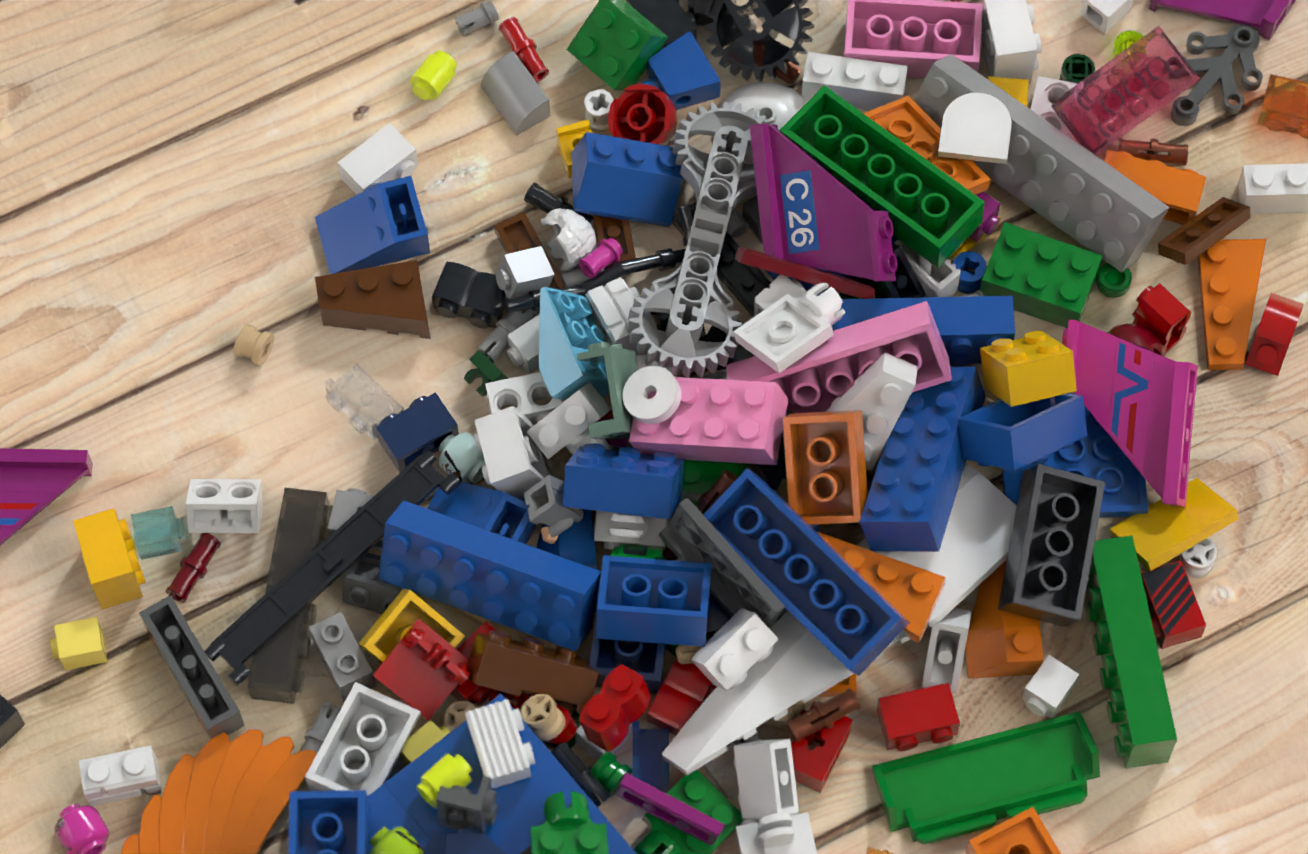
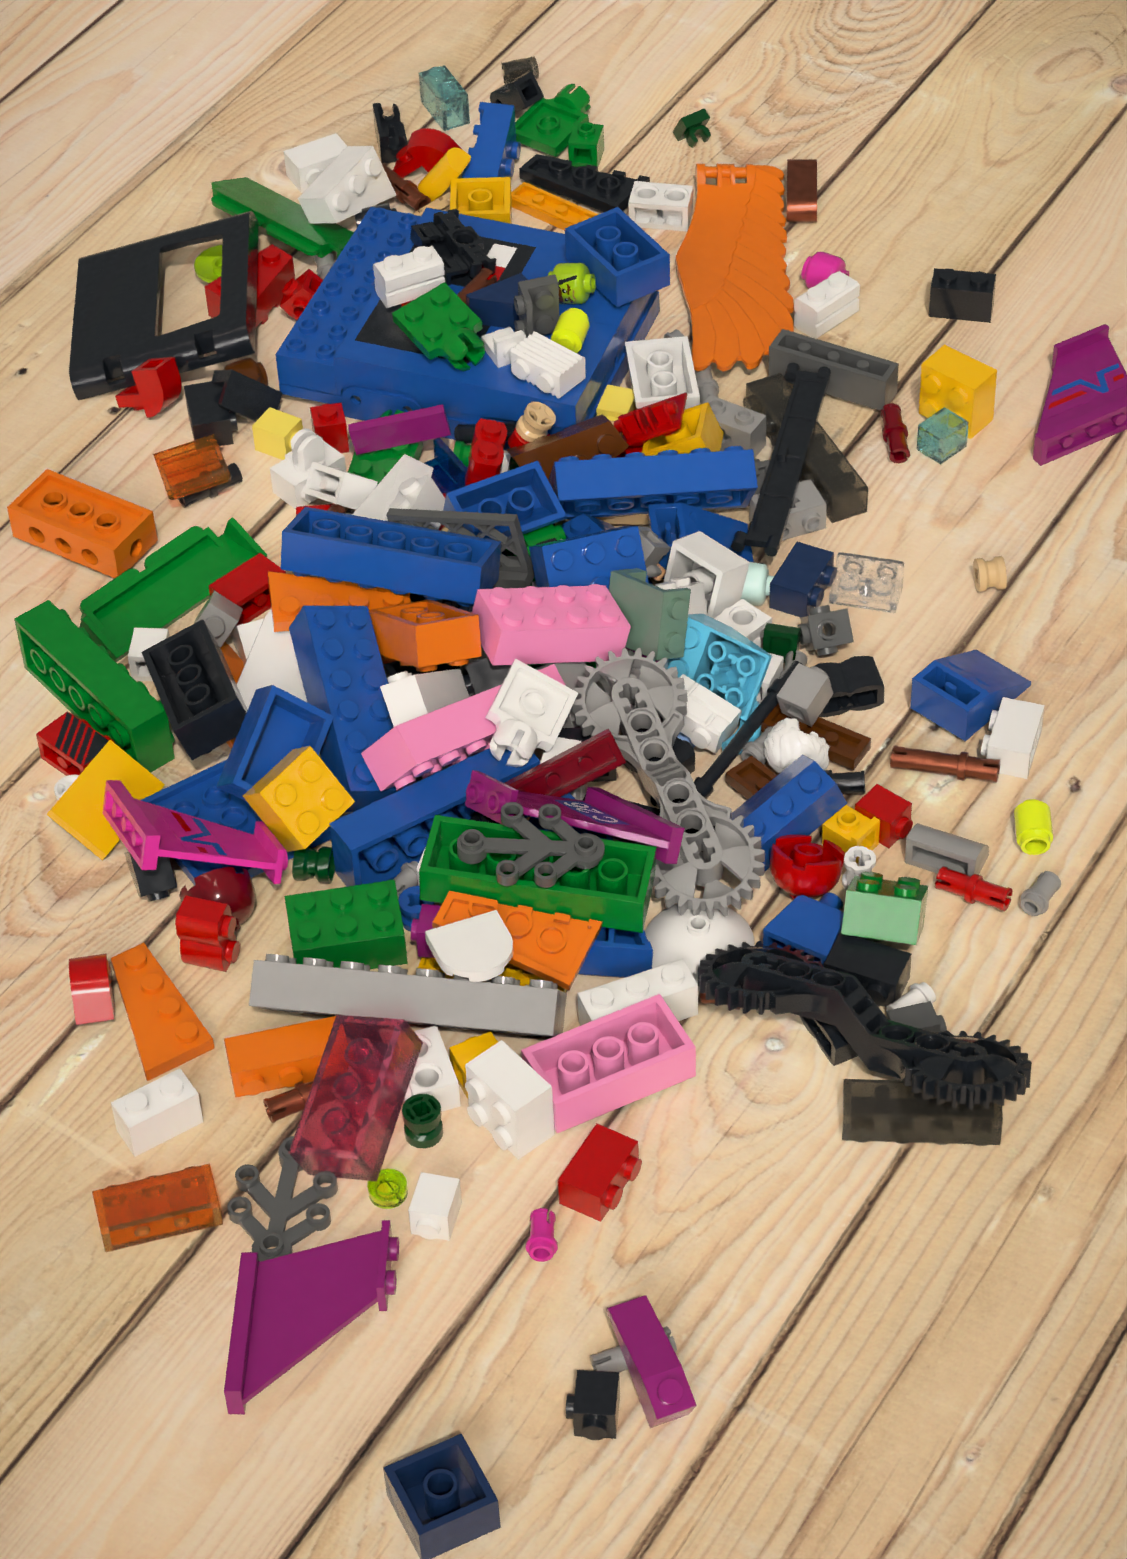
camera: 150 degrees right, 20 degrees down
light yellow brick [50,617,108,670] -> none
white brick [186,479,263,533] -> none
reddish brown wedge [315,260,430,339] -> none
dark pink pin [579,238,623,279] -> none
white piece [622,366,682,424] -> none
reddish brown plate [1158,197,1251,265] -> none
none -> light grey brick [194,591,243,648]
none -> dark grey plant [457,802,605,888]
none -> white bracket [481,327,526,368]
none -> dark grey brick [798,605,854,656]
none -> red brick [855,784,913,849]
none -> copper pin [890,745,1000,782]

